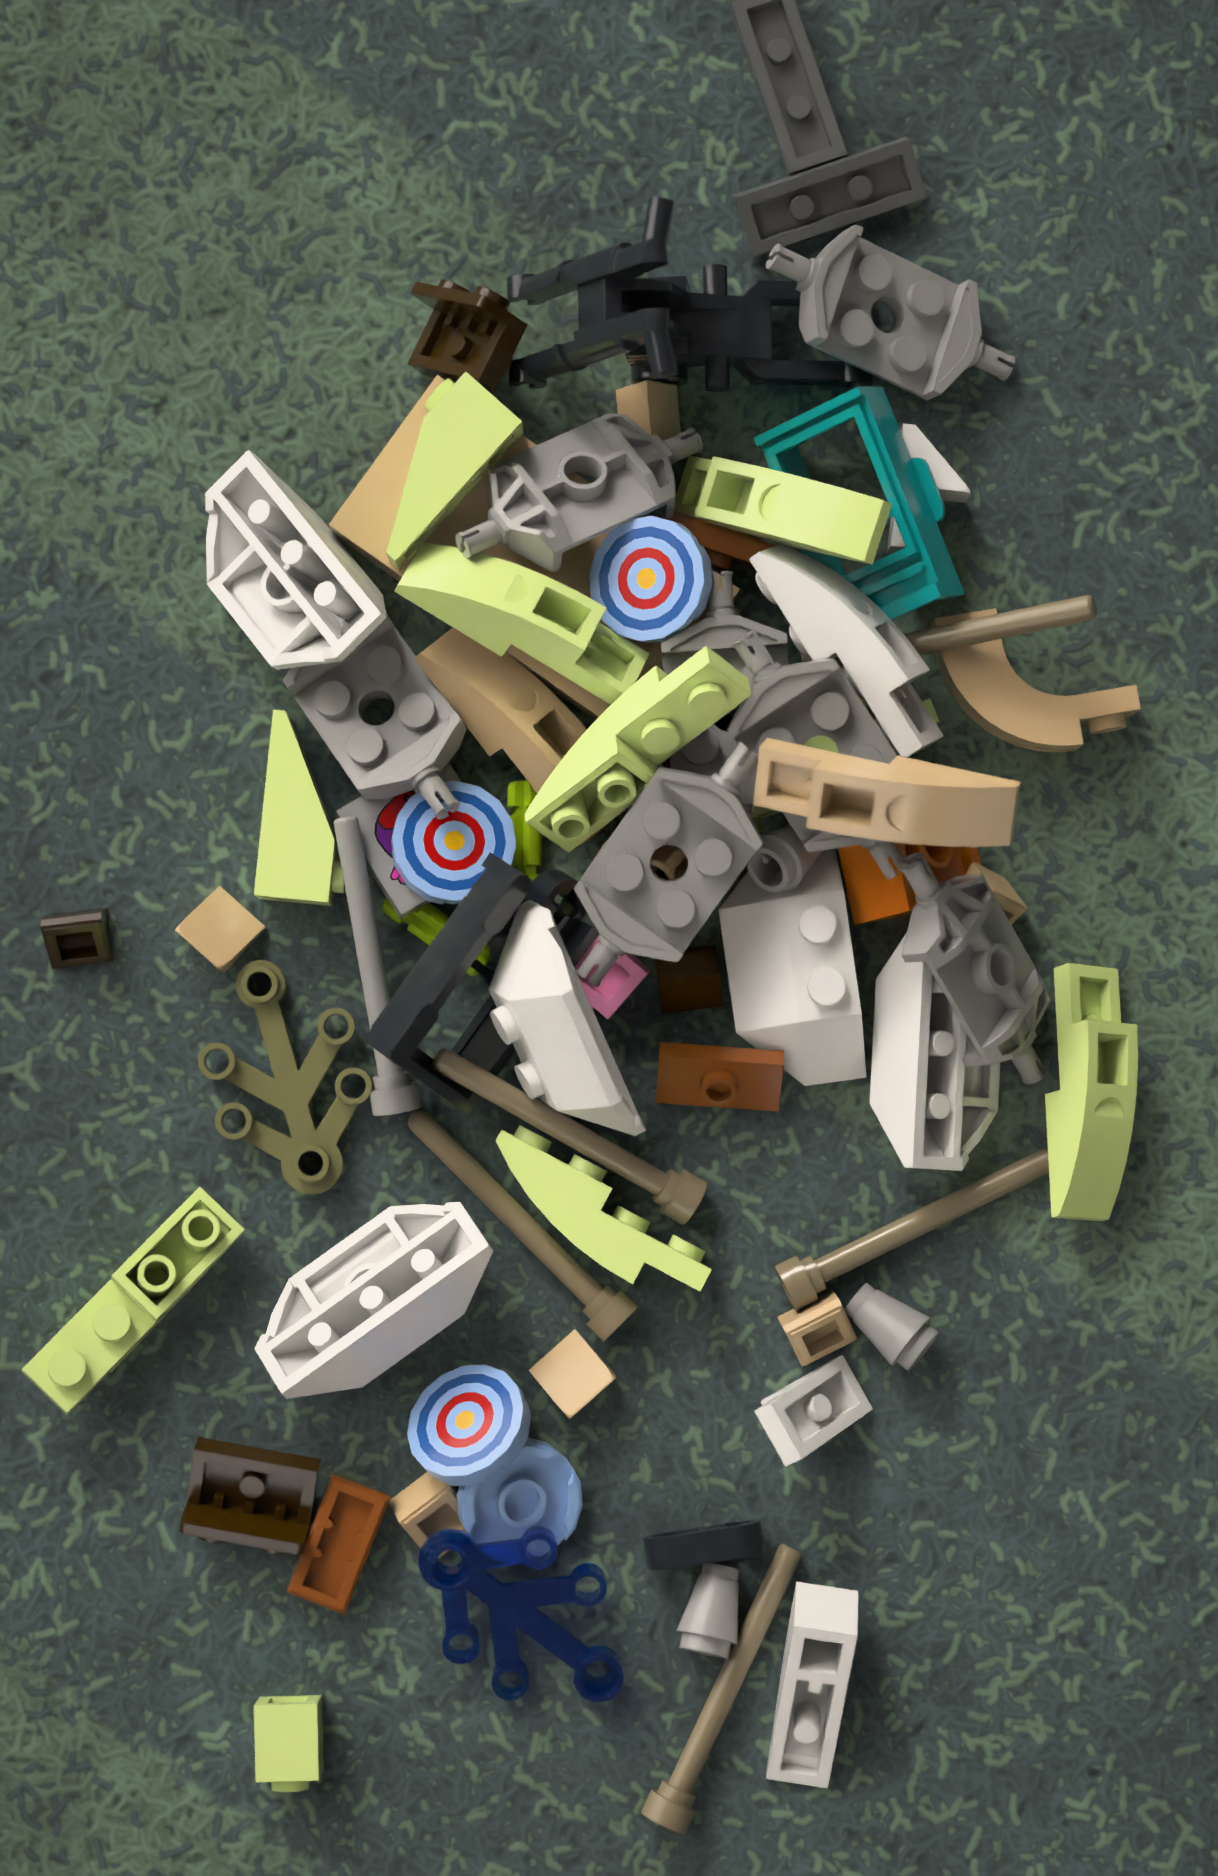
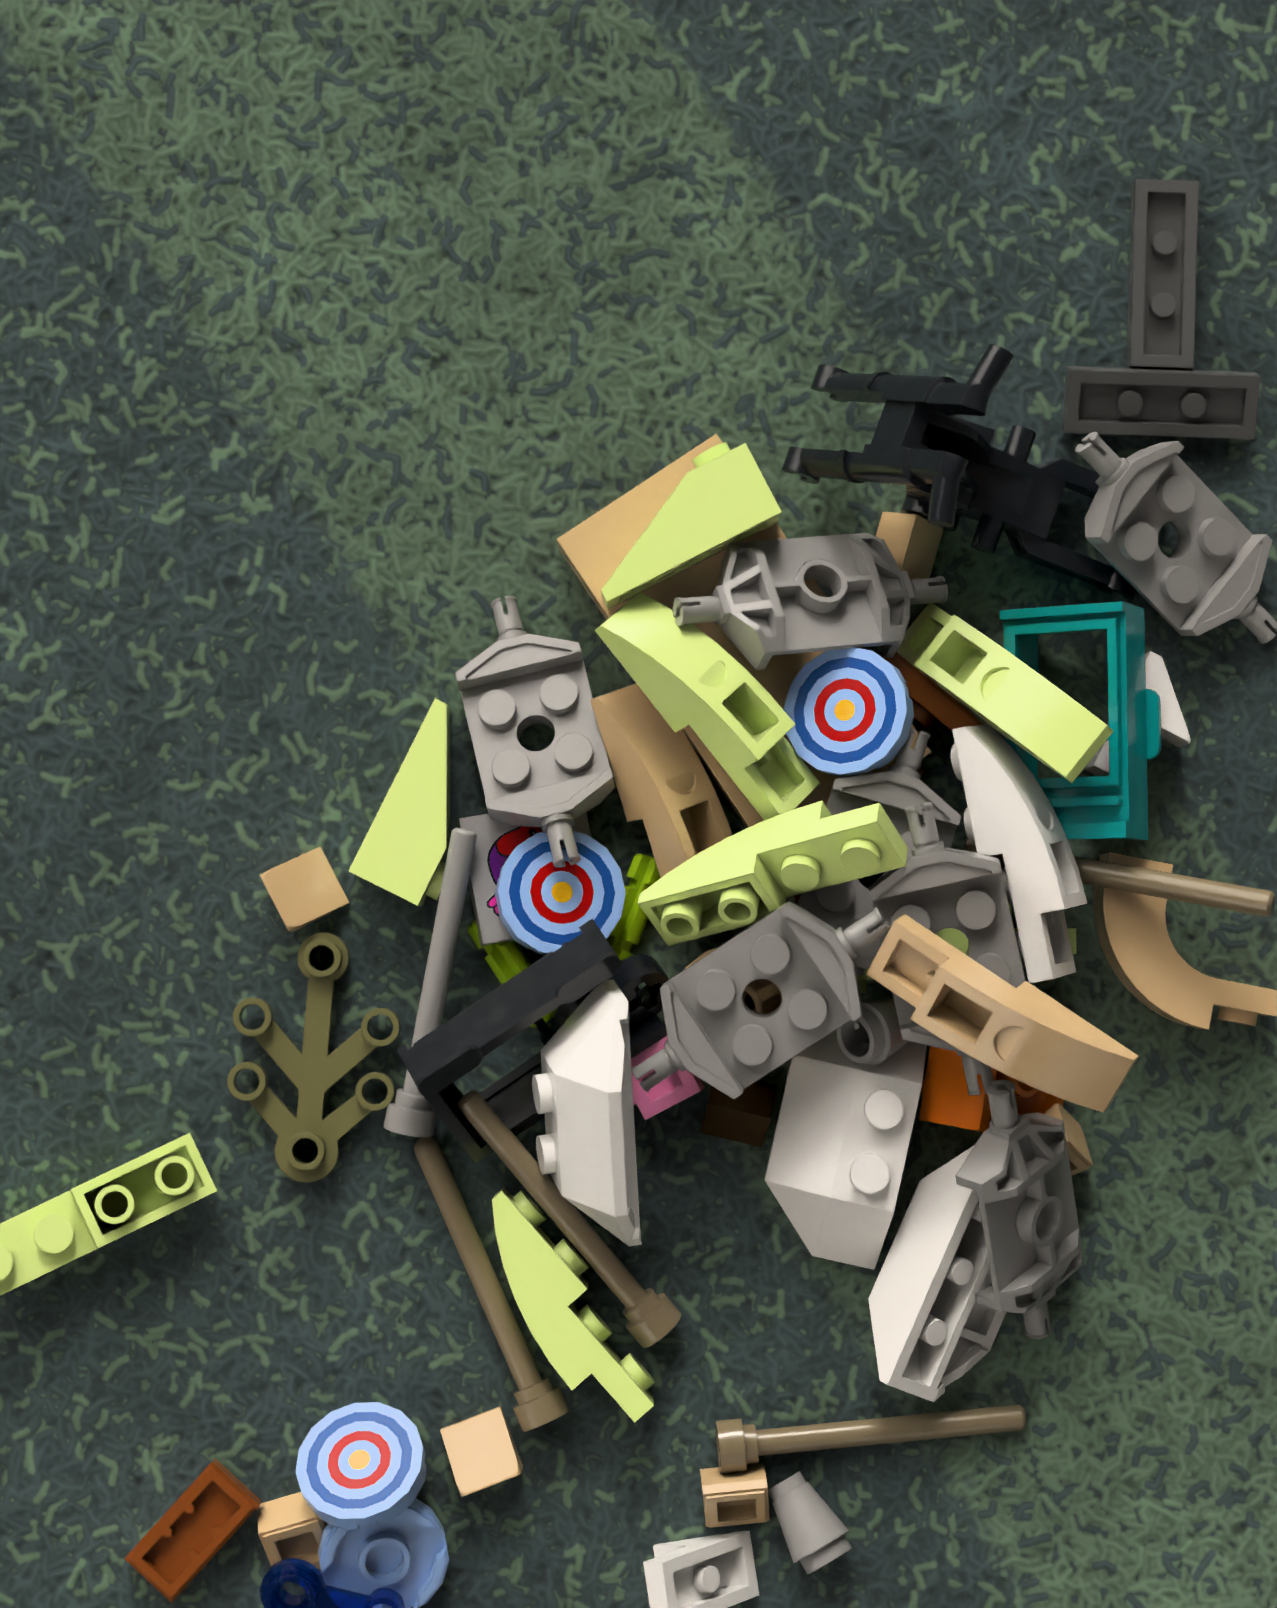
camera: 15 degrees right, 0 degrees up
dark brown slope [40,907,113,969] -> none
dark brown bracket [179,1437,321,1555] -> none
white wedge [205,450,387,670] -> none
white wedge [255,1202,493,1399] -> none
dark brown bracket [407,279,528,392] -> none
dark orange plate [655,1042,784,1112] -> none
yellowish green slope [1045,963,1138,1221] -> none

